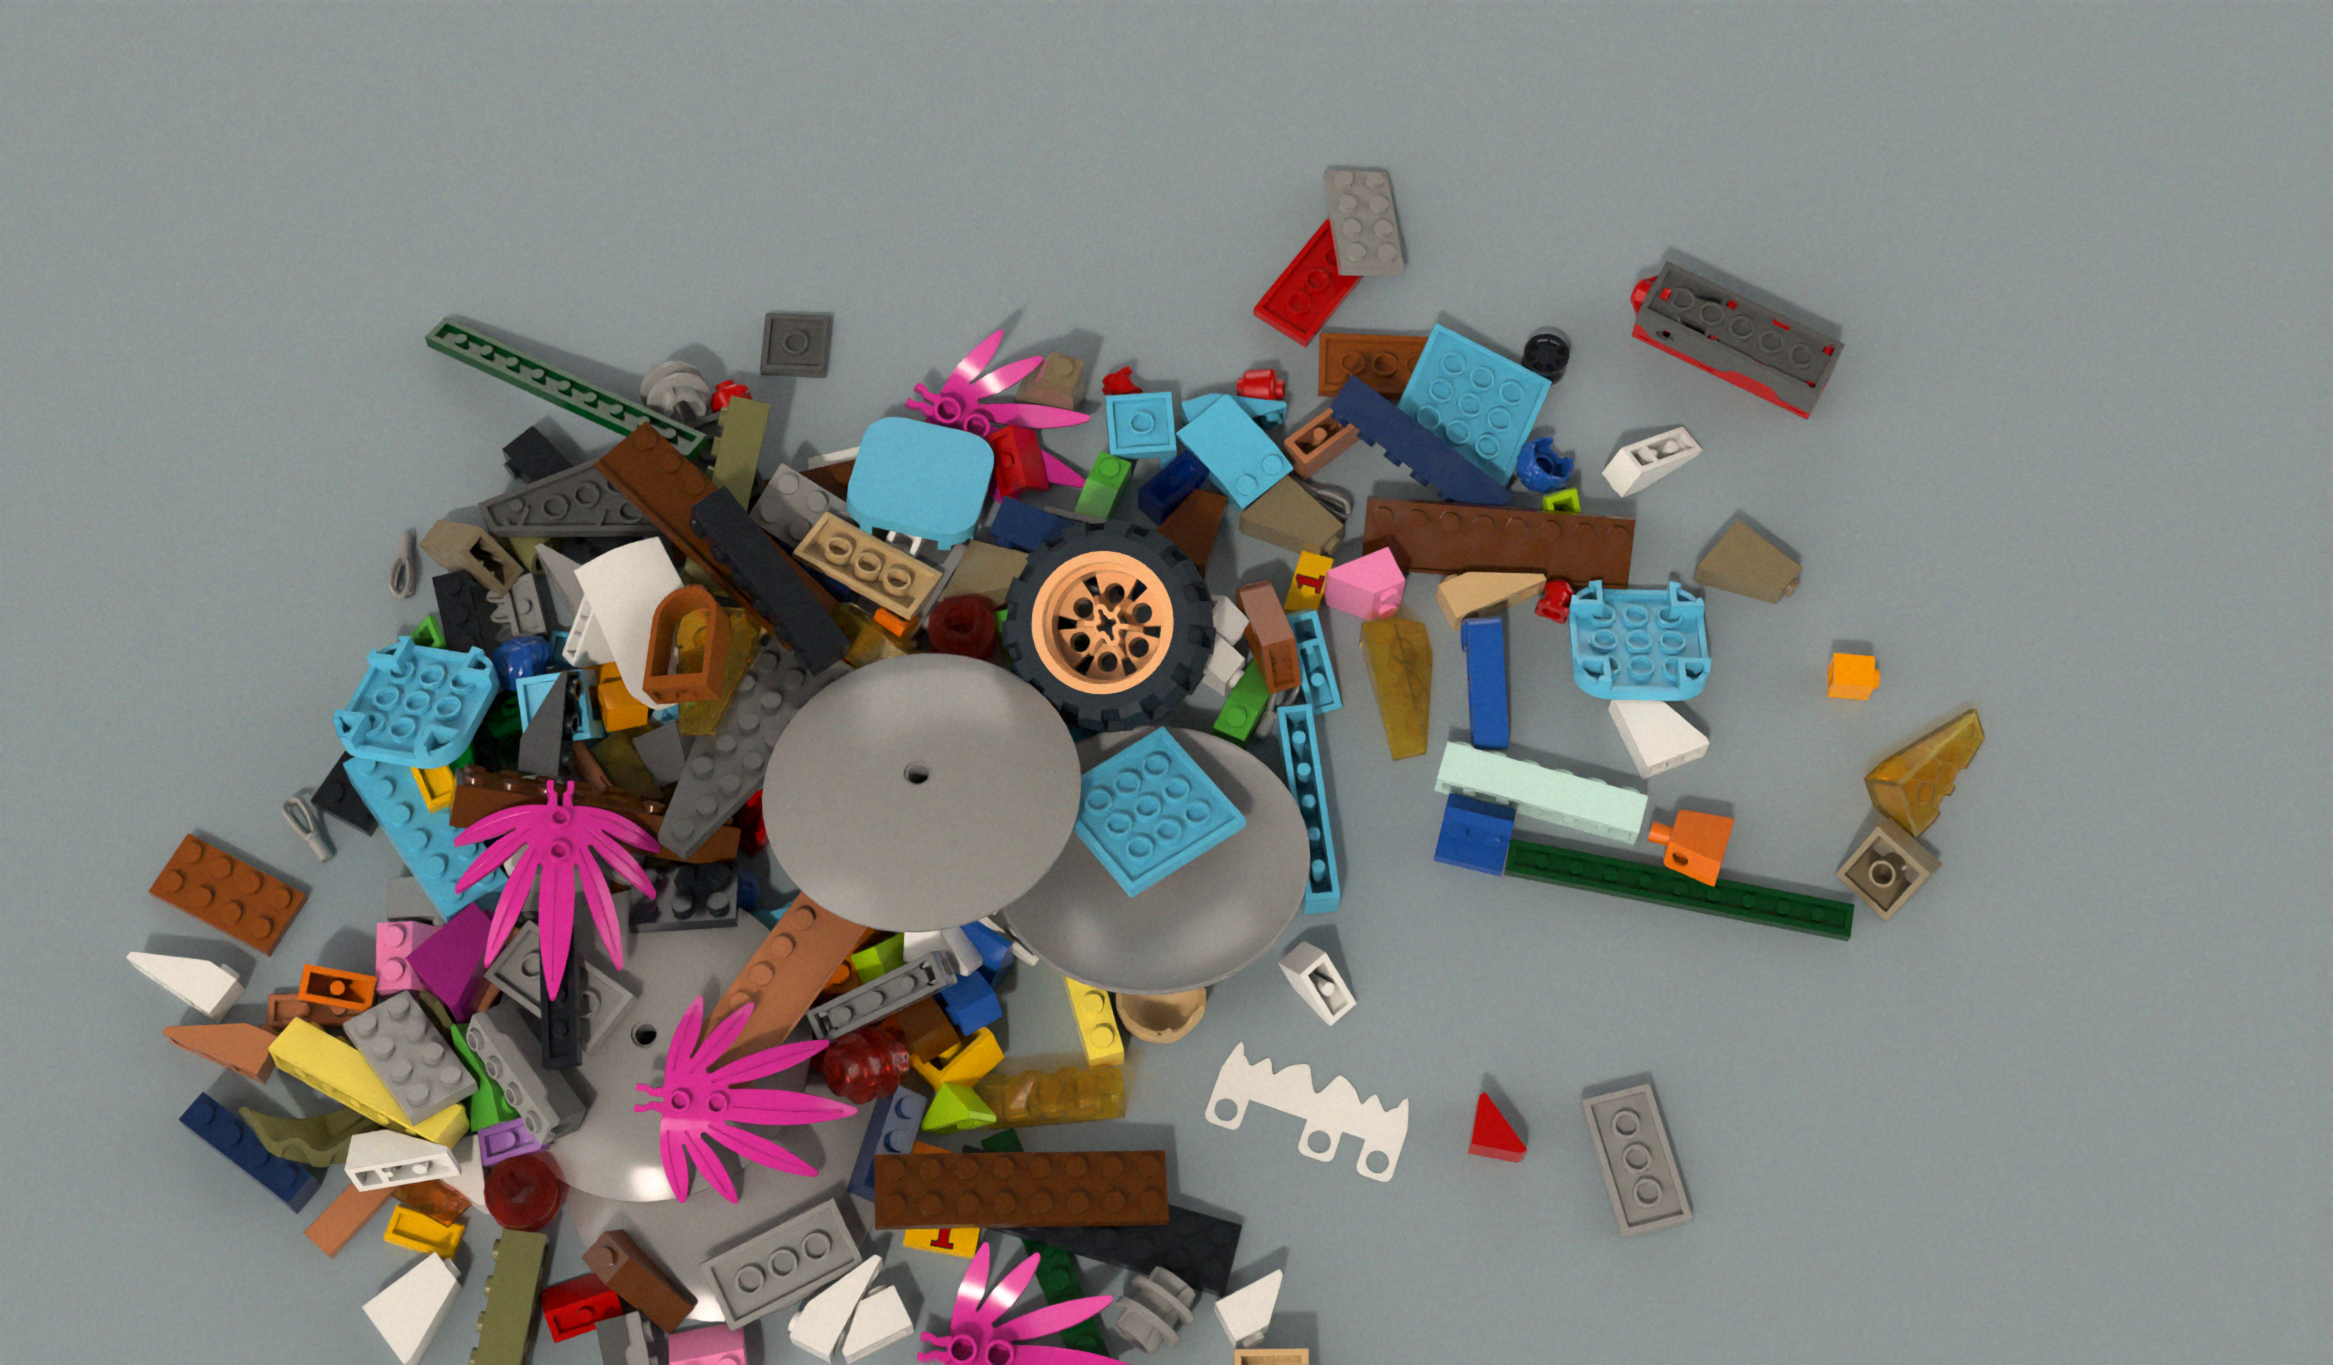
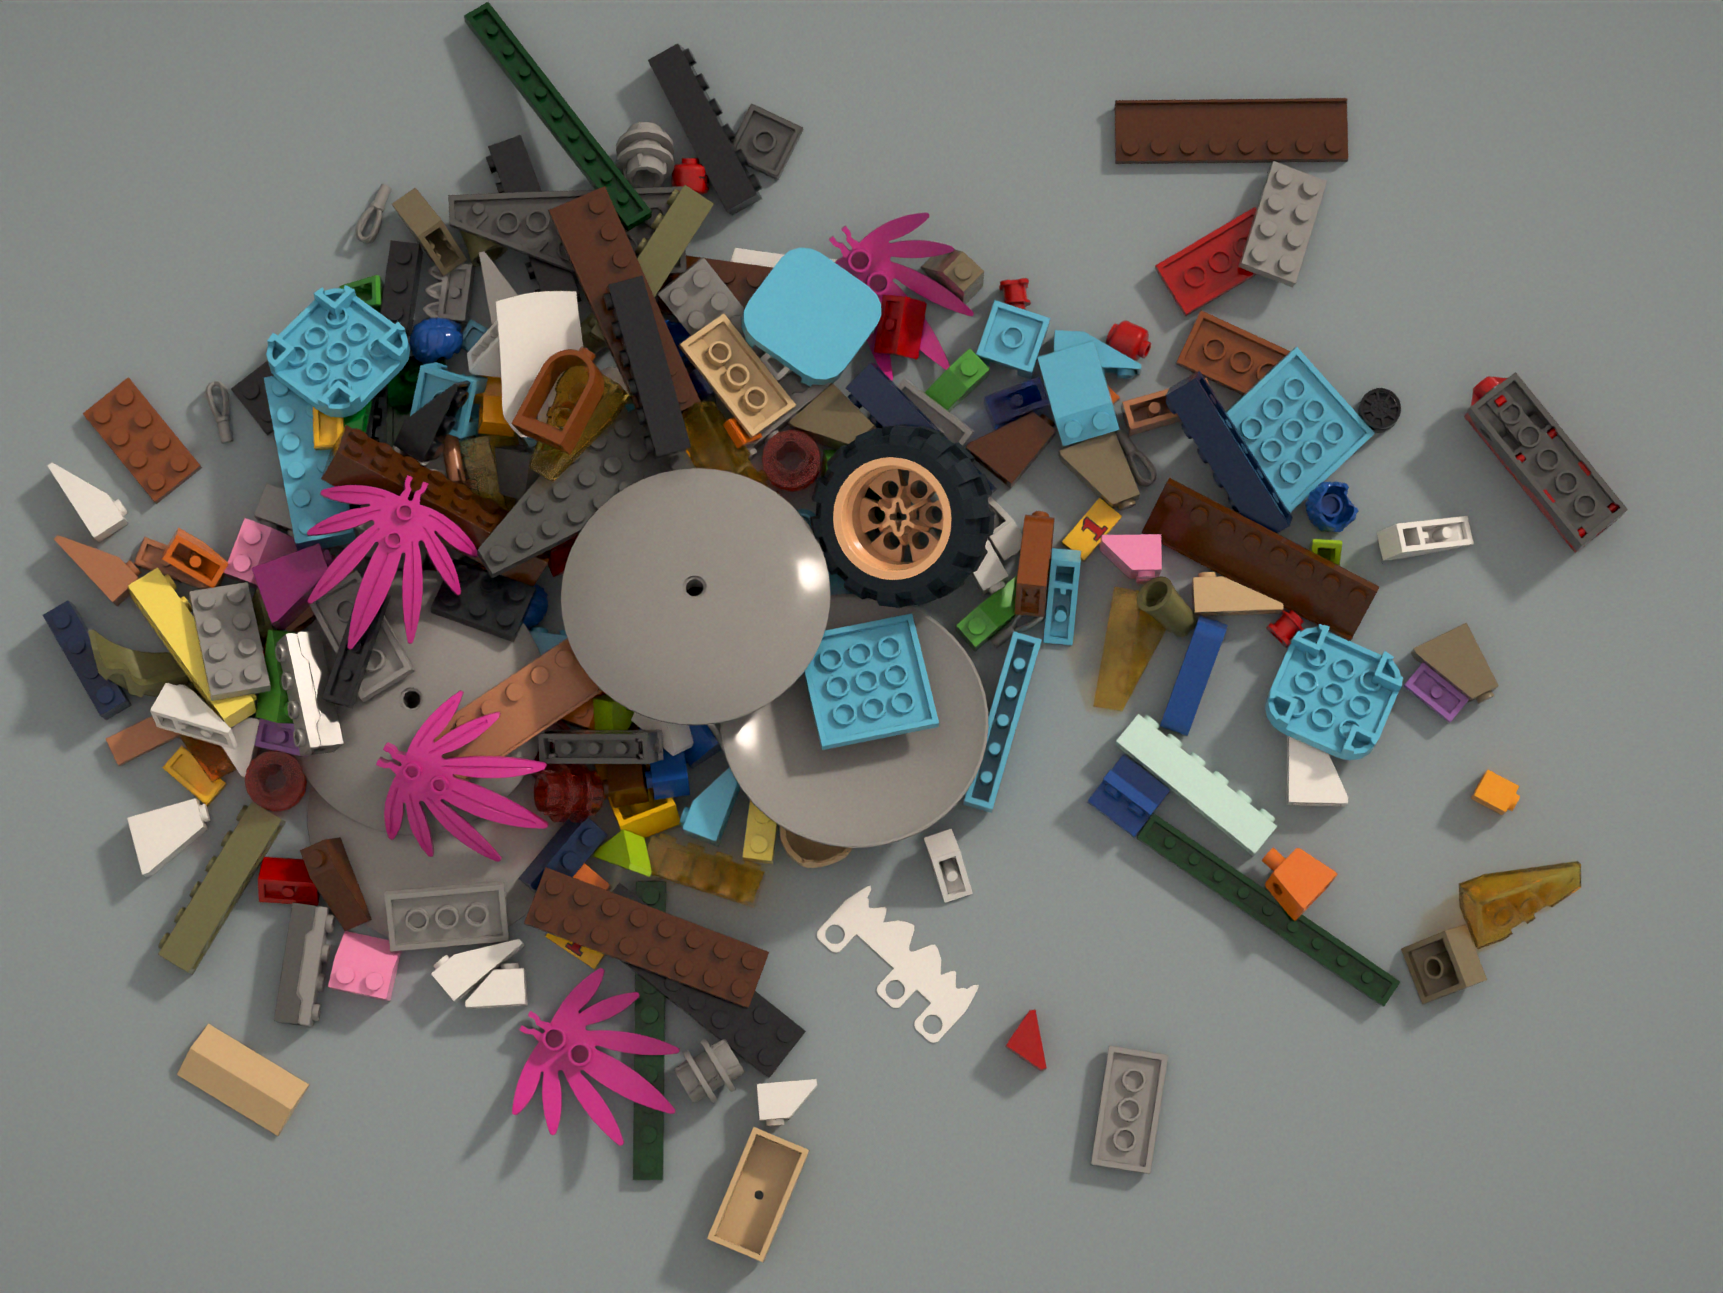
camera: 30 degrees right, 15 degrees up
none -> black brick [648,43,762,215]
none -> medium azure slope [679,767,741,847]
none -> reddish brown plate [1114,98,1348,164]
none -> olive plant [1137,576,1197,637]
none -> medium lavender plate [1404,662,1469,723]

